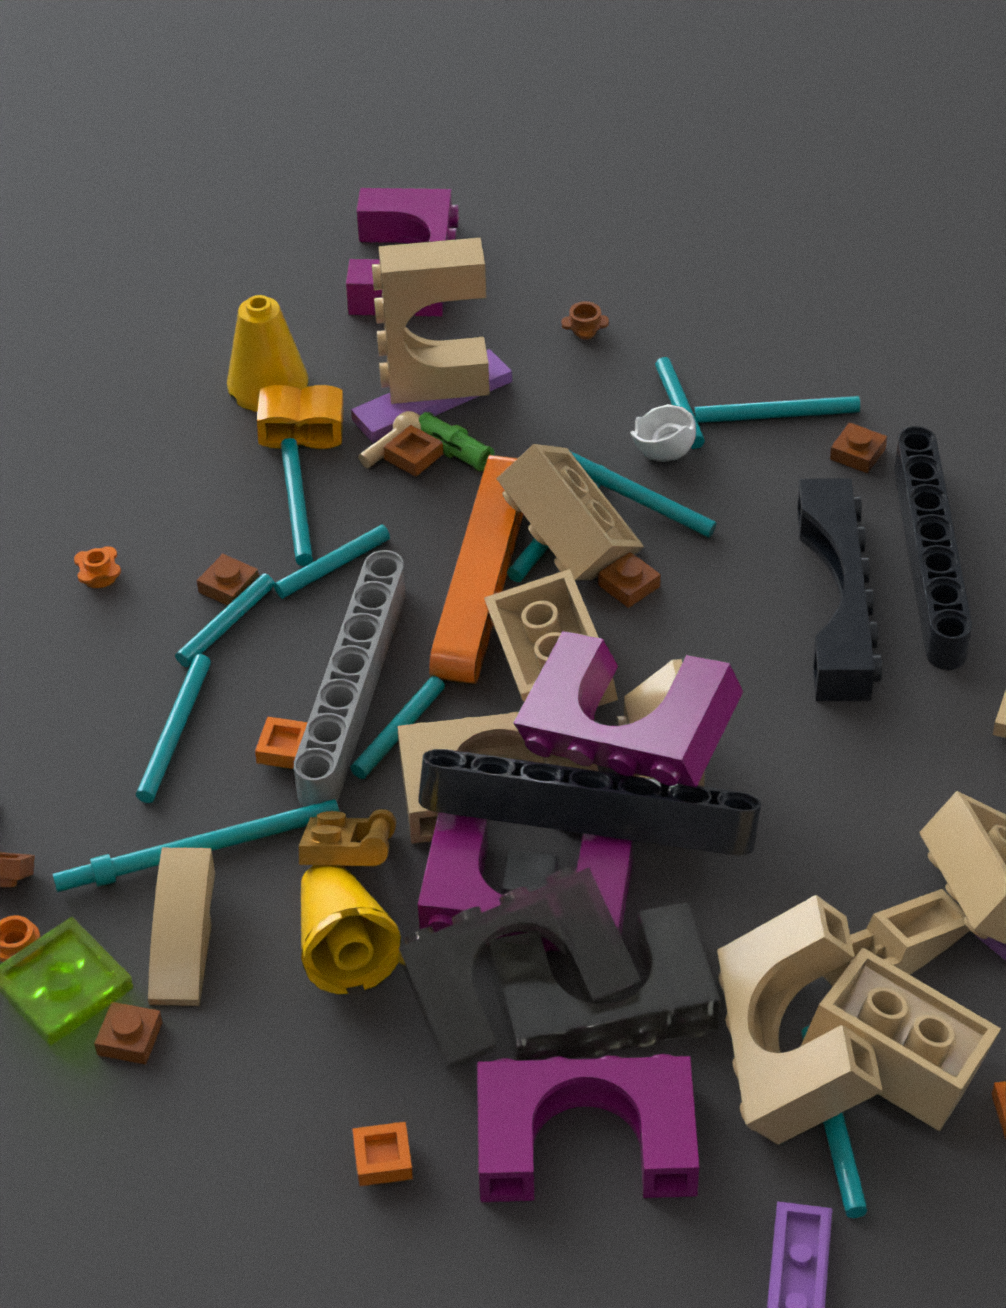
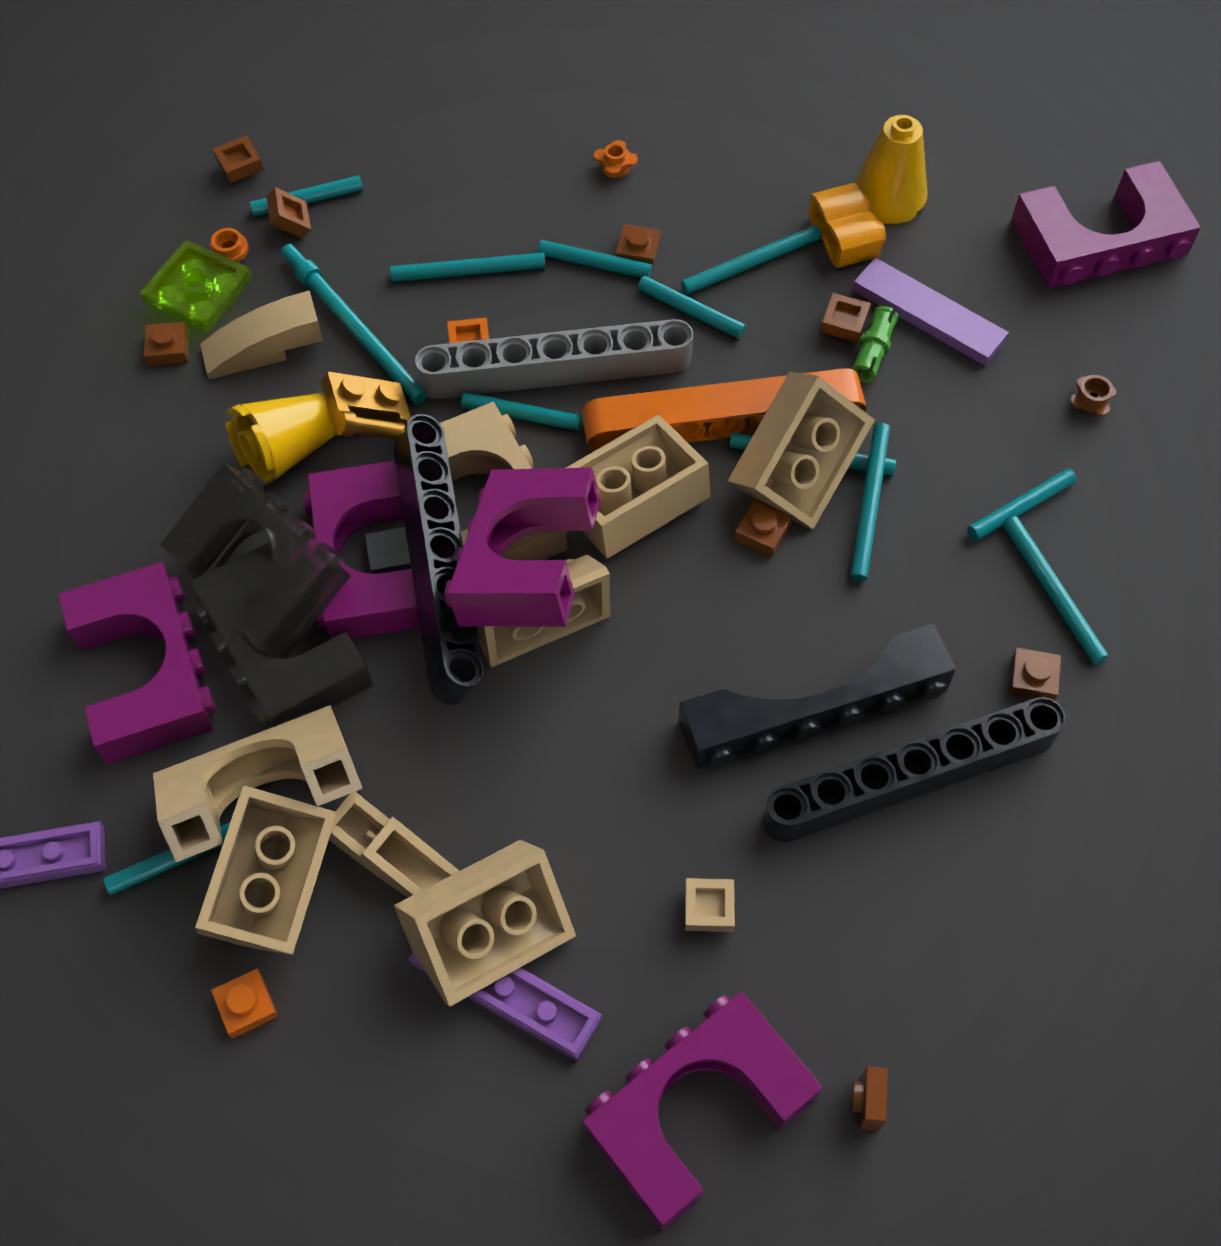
camera: 70 degrees right, 15 degrees up
orange plate [352,1122,413,1186] -> none
tan bar [358,411,421,468] -> none
tan arch [372,237,490,404] -> none
white hair [630,404,696,462] -> none

